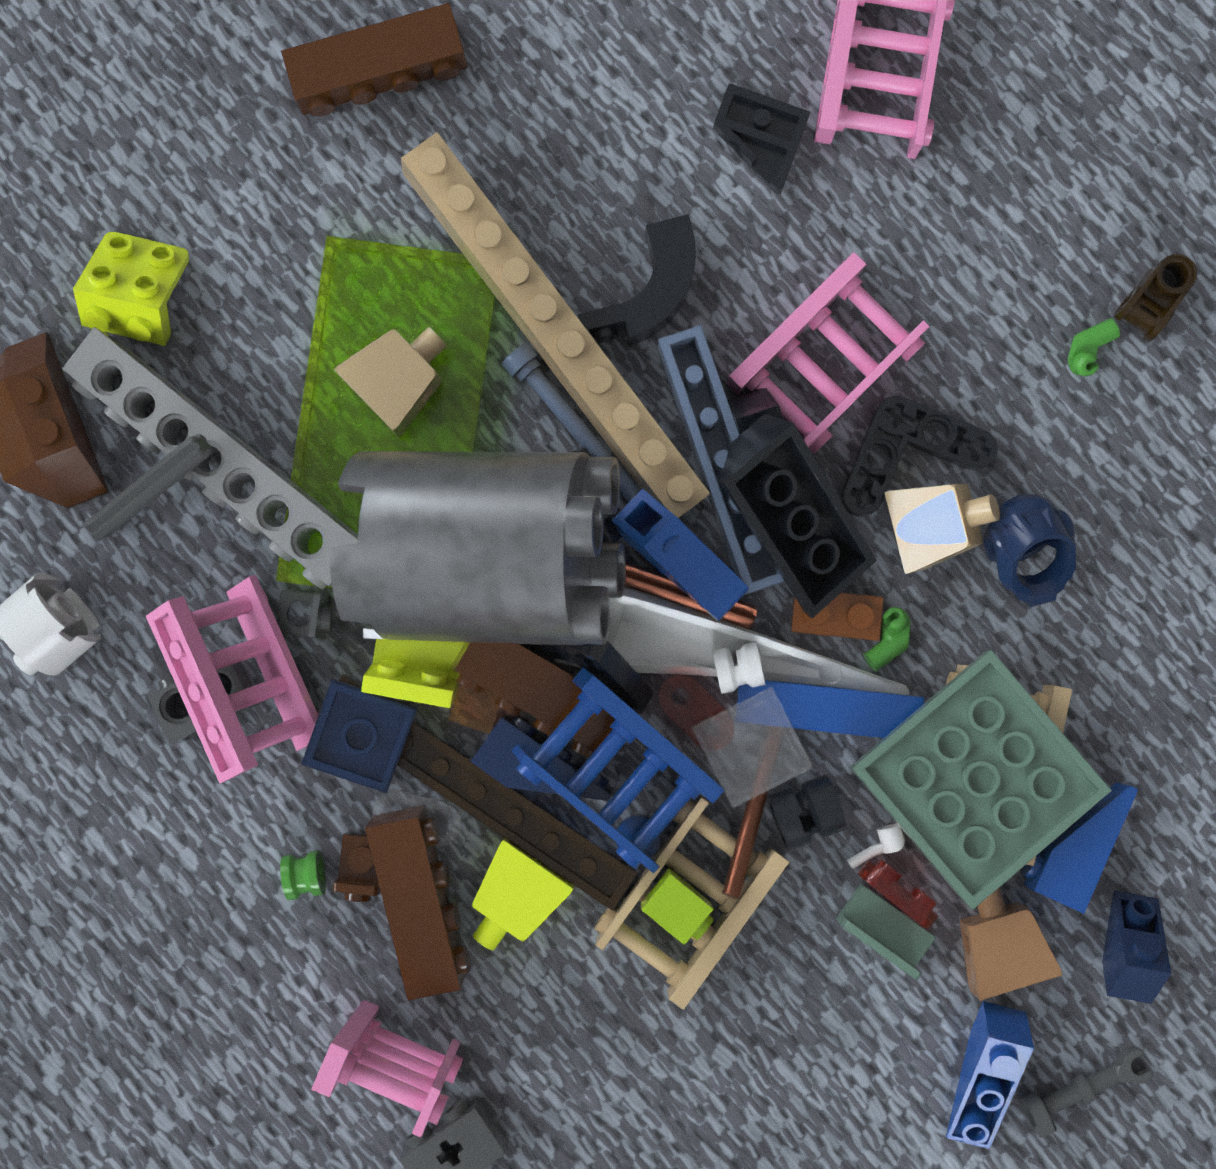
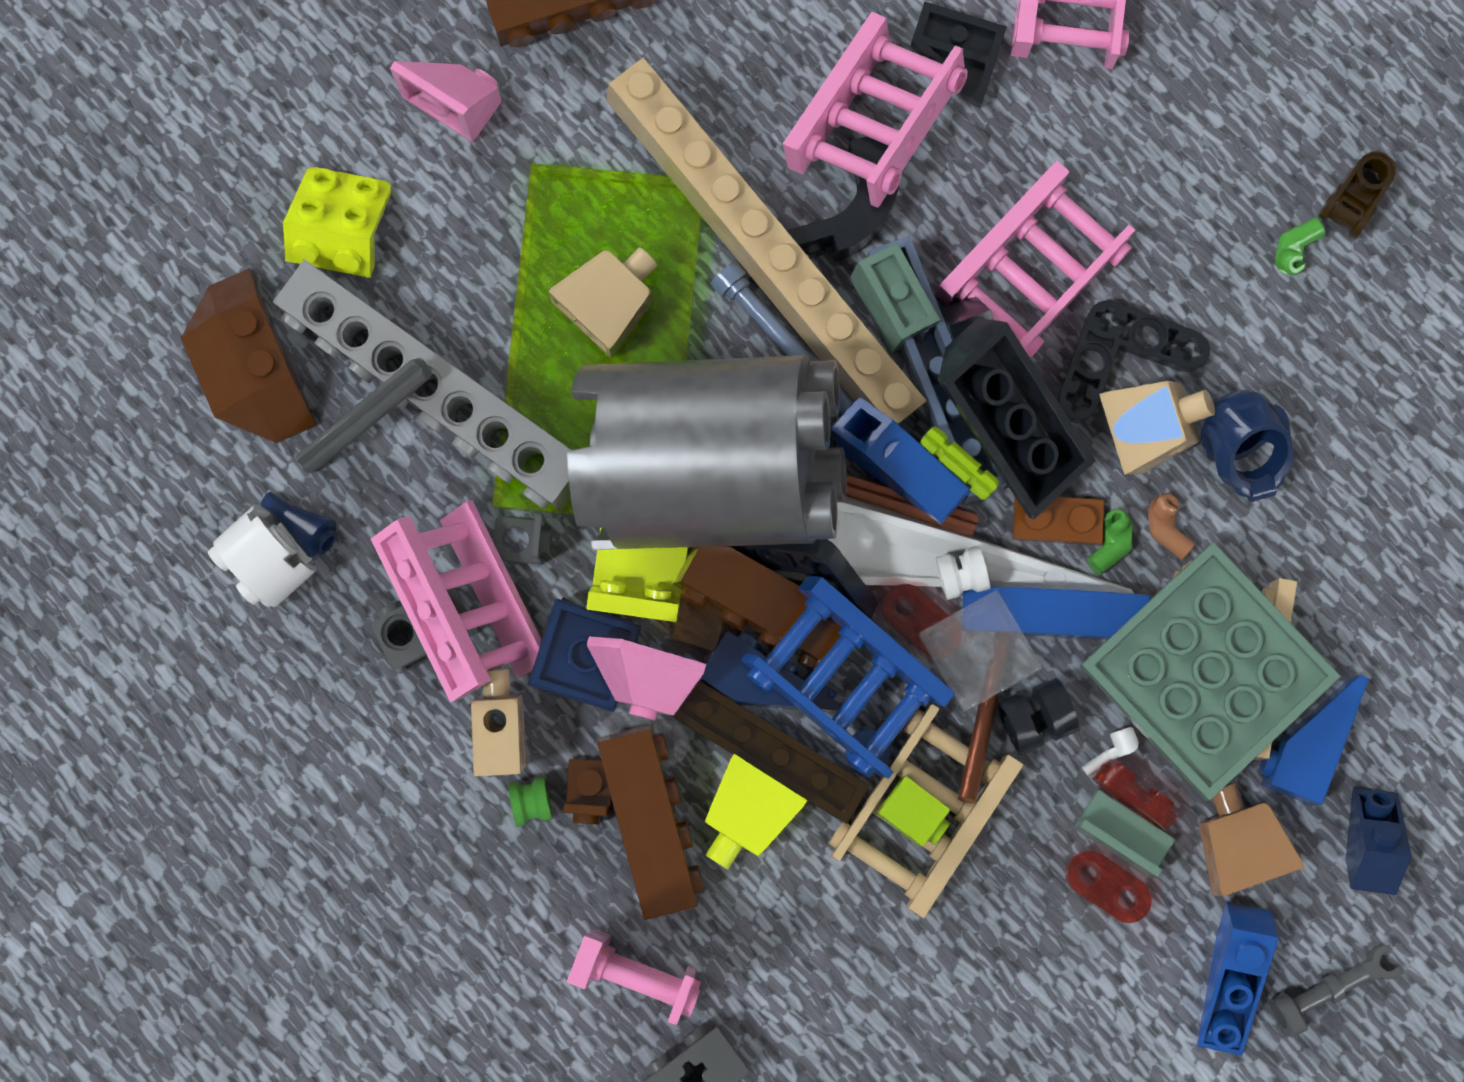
camera: 10 degrees left, 5 degrees down
none -> dark blue cone [261,492,337,557]
none -> bright pink slope [390,61,502,143]
none -> tan torso [471,669,527,777]
none -> bright pink slope [587,636,706,721]
none -> bright pink fence [783,12,968,208]
none -> sand green panel [850,243,940,353]
none -> lime axle [920,426,999,500]
none -> clear red plate [1065,851,1152,923]
none -> nougat arm [1148,493,1195,560]

